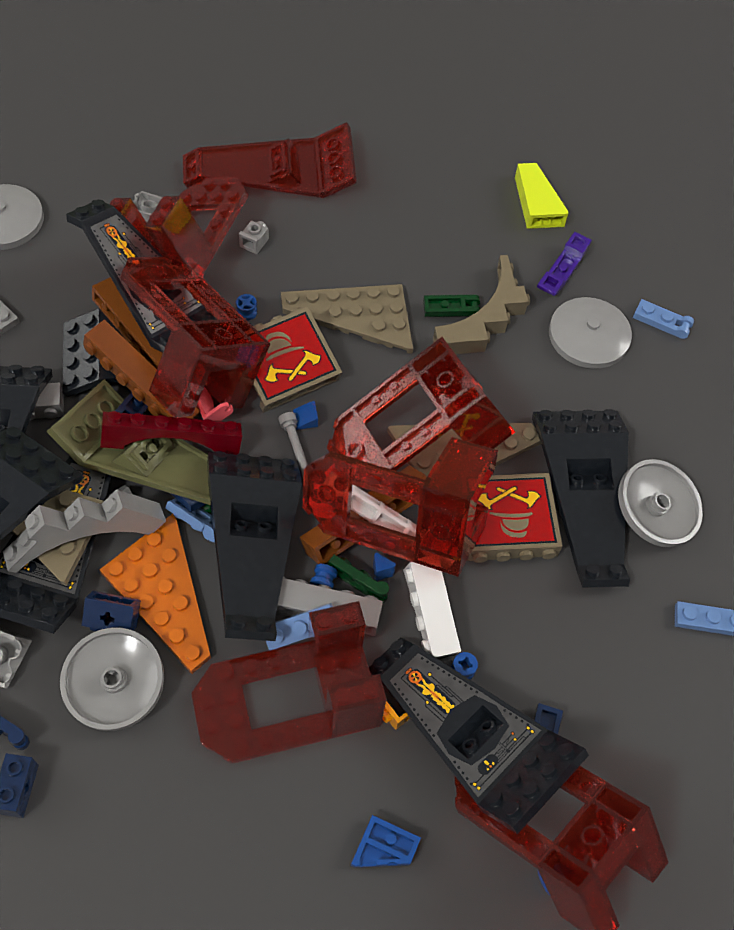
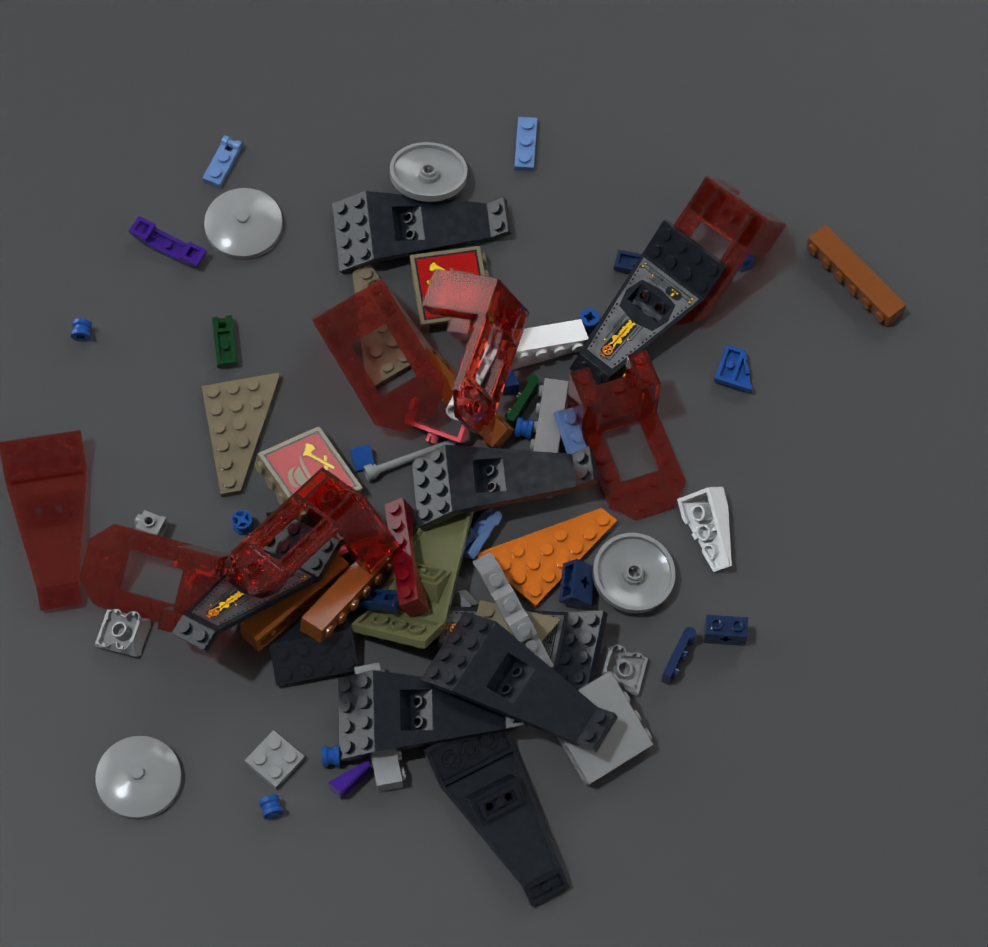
camera: 90 degrees left, 5 degrees up
dark tan arch [433,255,530,356] -> none
neon yellow slope [515,163,569,229] -> none
none -> blue wheel [71,318,92,342]
none -> white wedge [677,487,732,572]

